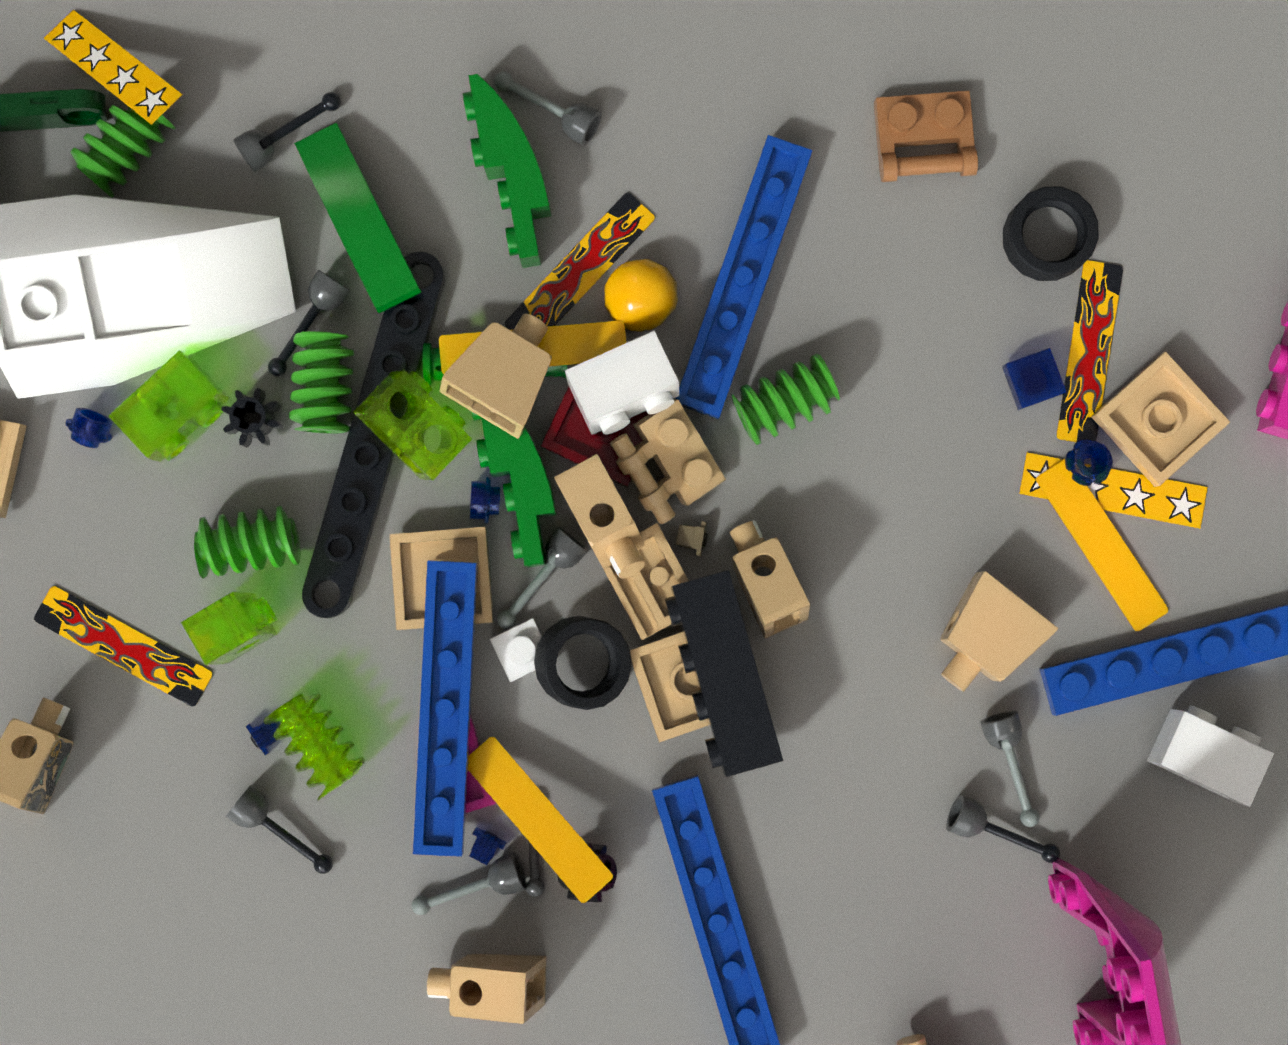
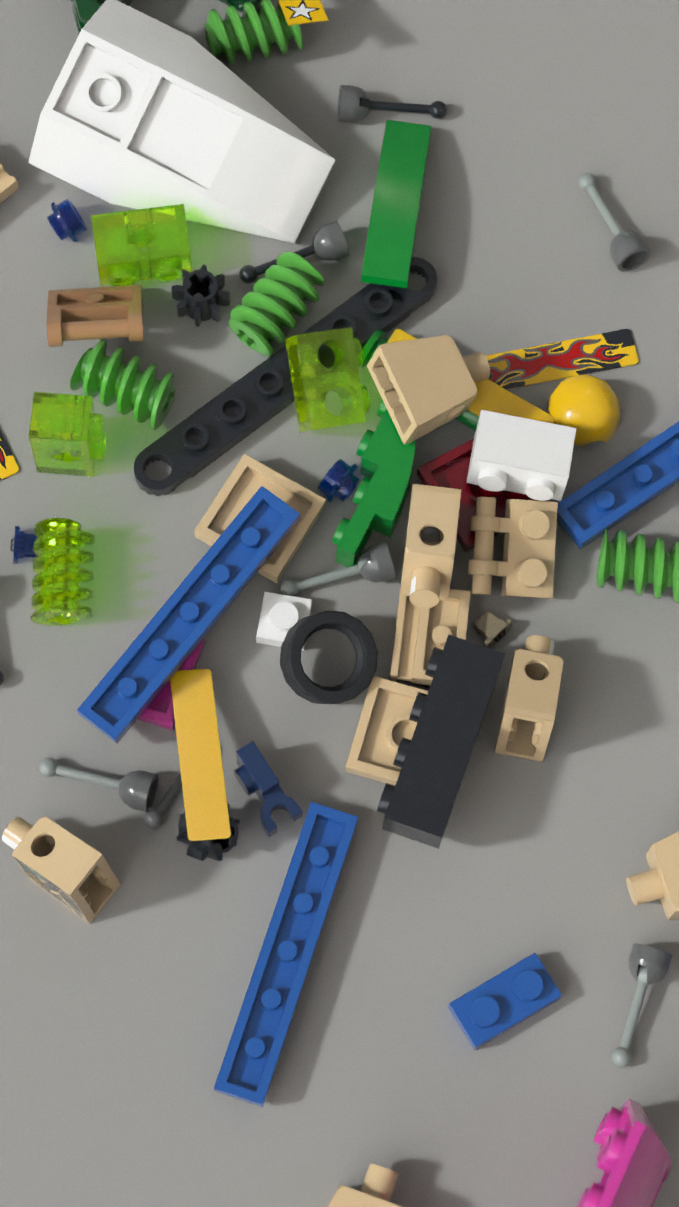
camera: 35 degrees right, 15 degrees down
green slope [462,74,551,268] -> none
clear blue piece [469,827,507,865] -> none
hinge [946,795,1060,863] -> none
none -> medium nougat plate [46,285,144,347]
none -> dark blue plate [233,741,303,837]
none -> blue plate [448,952,562,1050]

